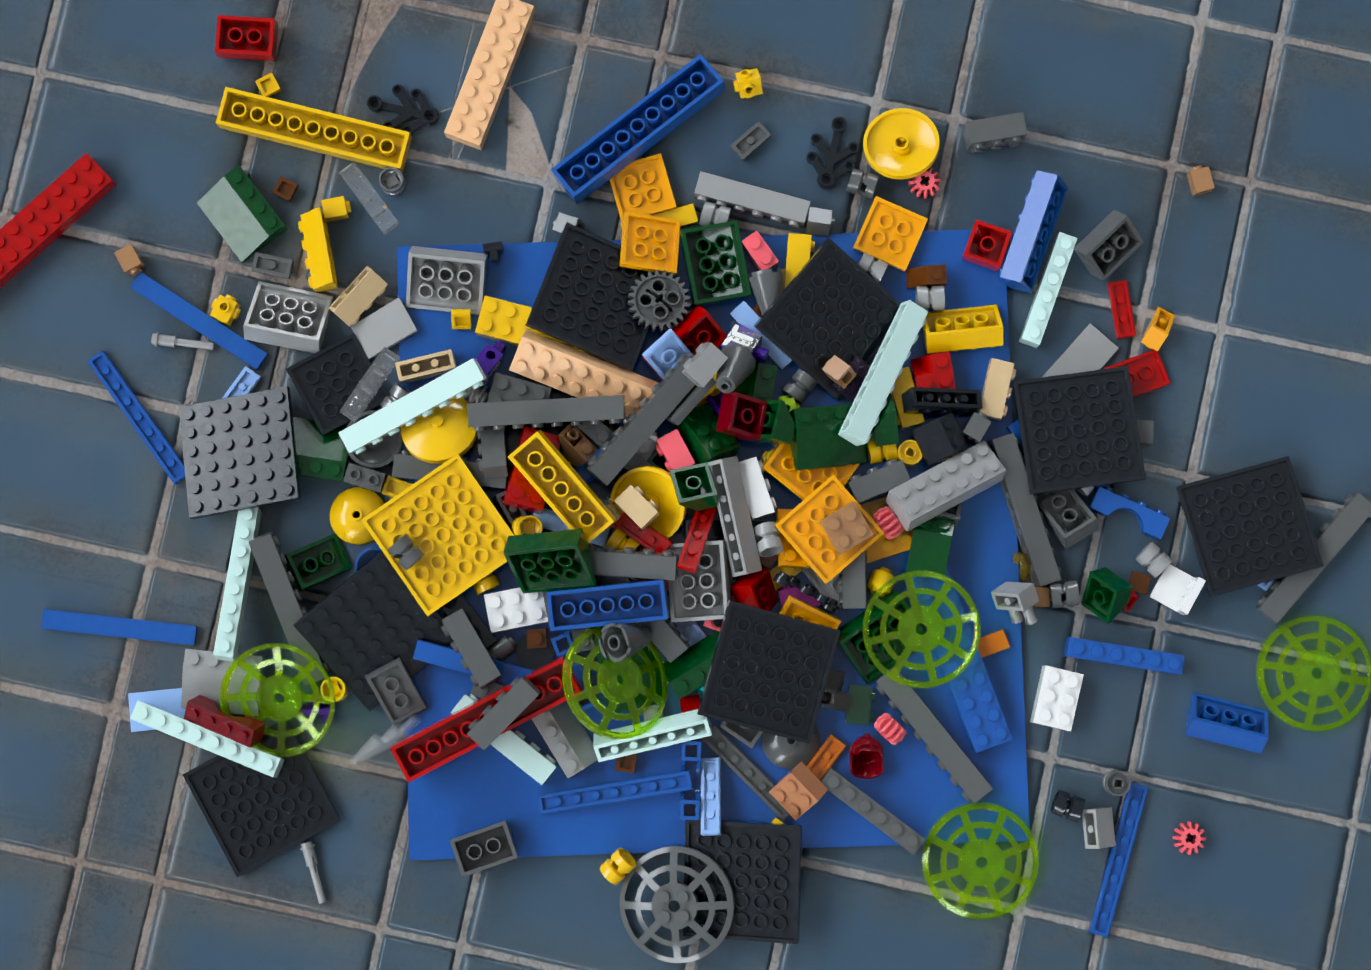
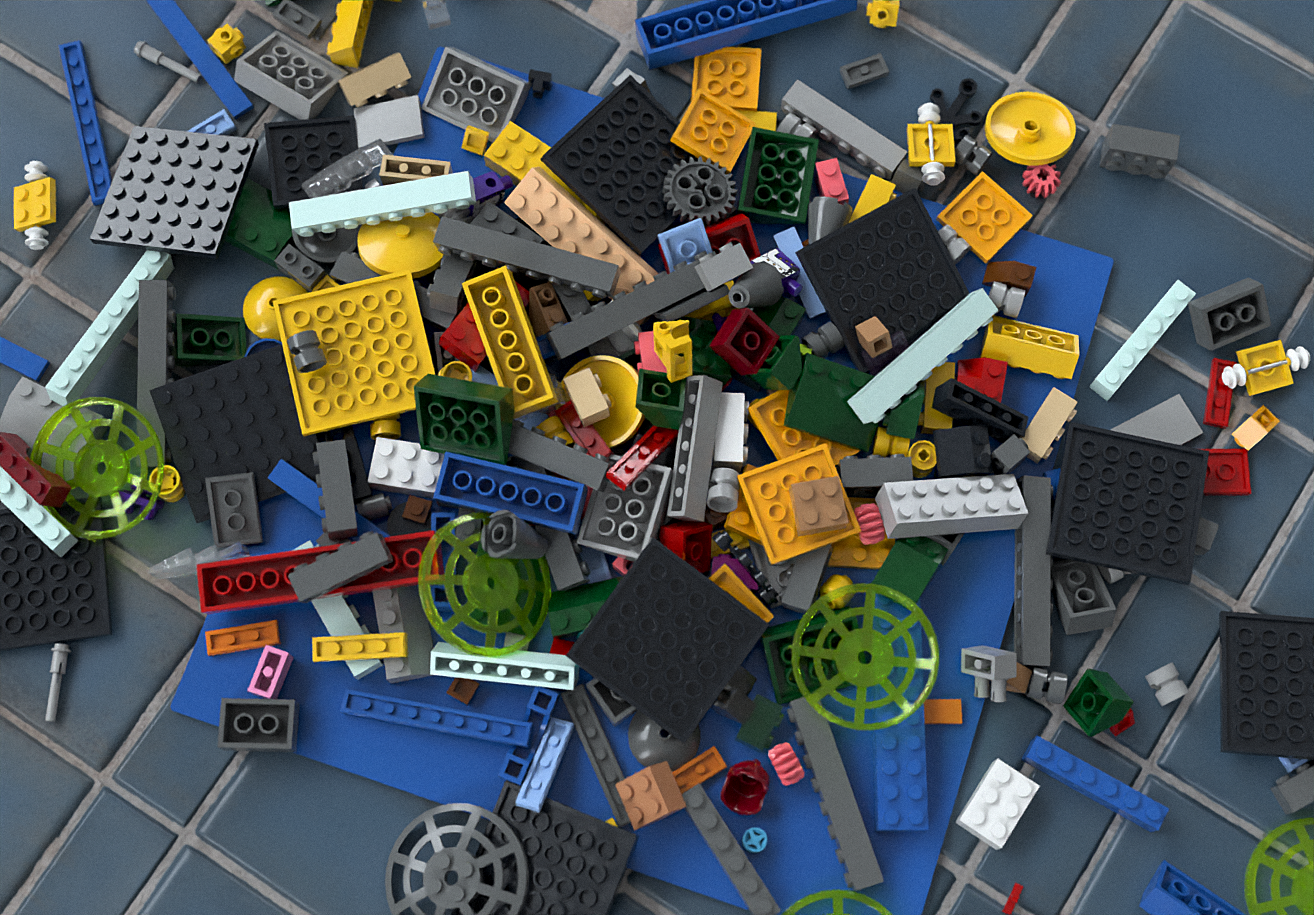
camera: 20 degrees right, 10 degrees down
yellow wheel [600,848,636,885] -> none
red slope [961,220,1012,271] -> none
brick [999,170,1068,294] -> none
clear yellow arm [1013,552,1029,580] -> none
blue arch [1088,486,1170,540] -> none
reddish brown tile [1129,571,1151,595] -> none
white bracket [1150,564,1206,615] -> none
none -> yellow plate [14,161,56,250]
none -> orange tile [205,620,281,656]
none -> bright pink brick [247,645,293,699]
none -> yellow tile [312,632,408,662]
none -> yellow tile [653,320,692,383]
none -> dark azure wheel [742,827,767,854]
none -> yellow plate [907,103,955,186]
none -> red piece [1002,883,1024,915]
none -> yellow plate [1222,340,1310,396]

